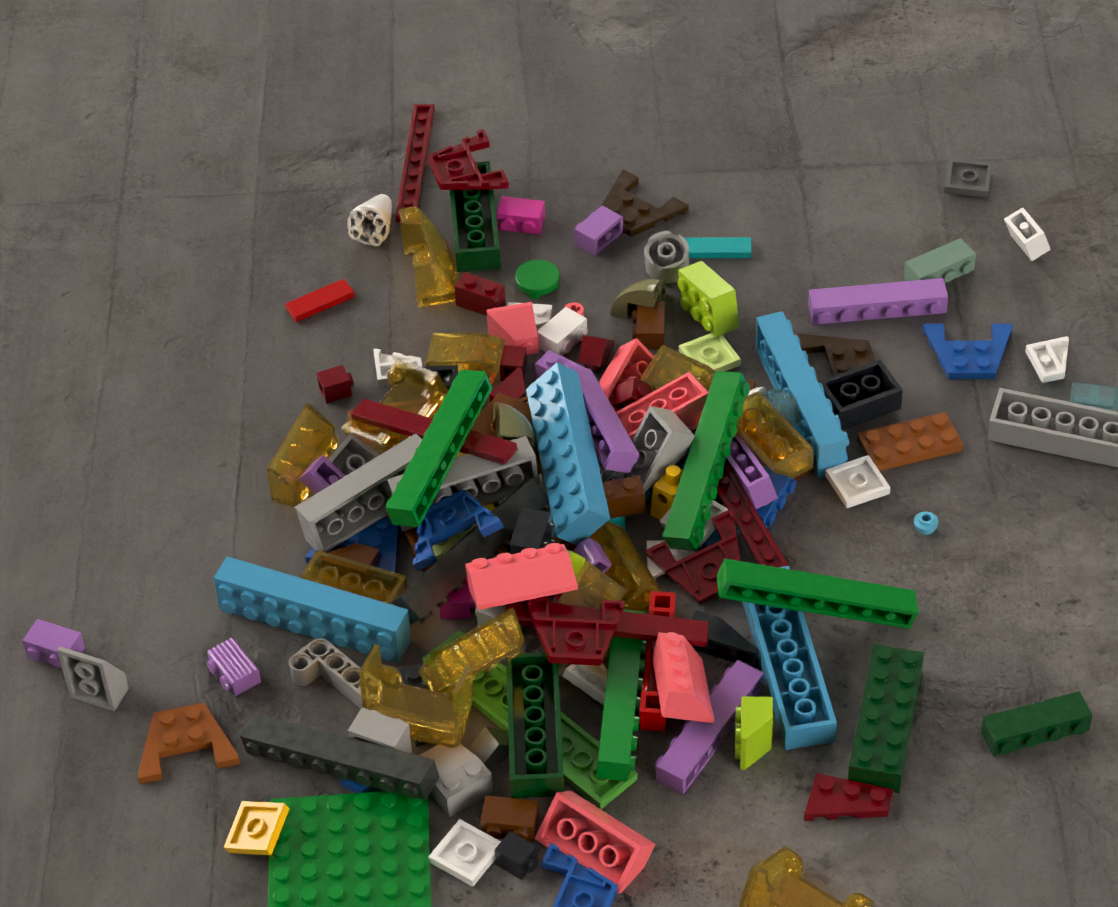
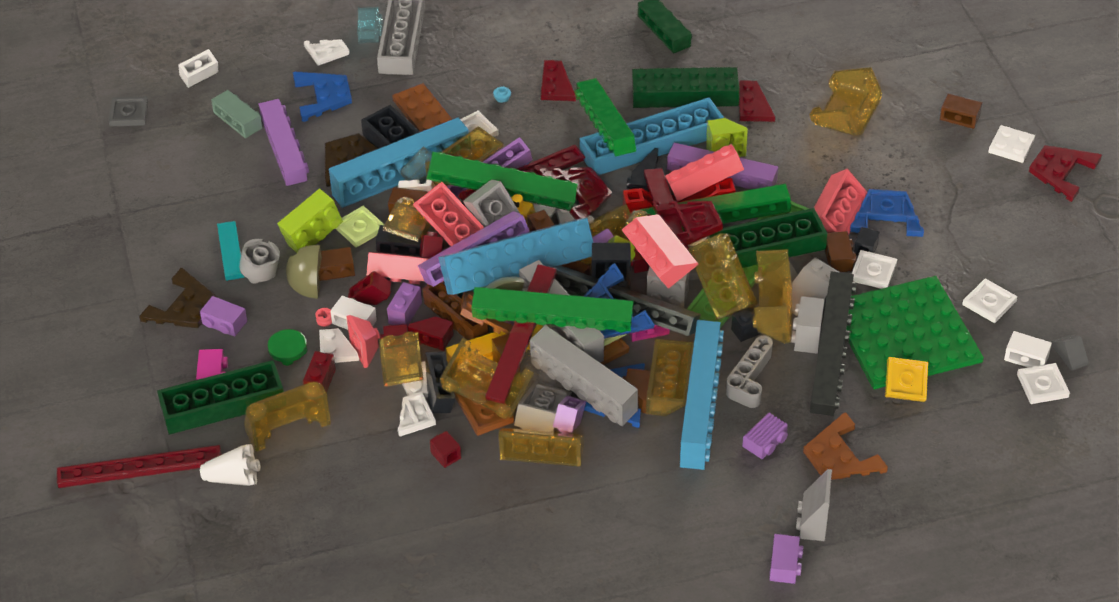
camera: 105 degrees left, 0 degrees up
red tile [285,279,355,322] -> none
dark red wing [428,129,509,190] -> none
none -> dark red wing [541,60,576,101]

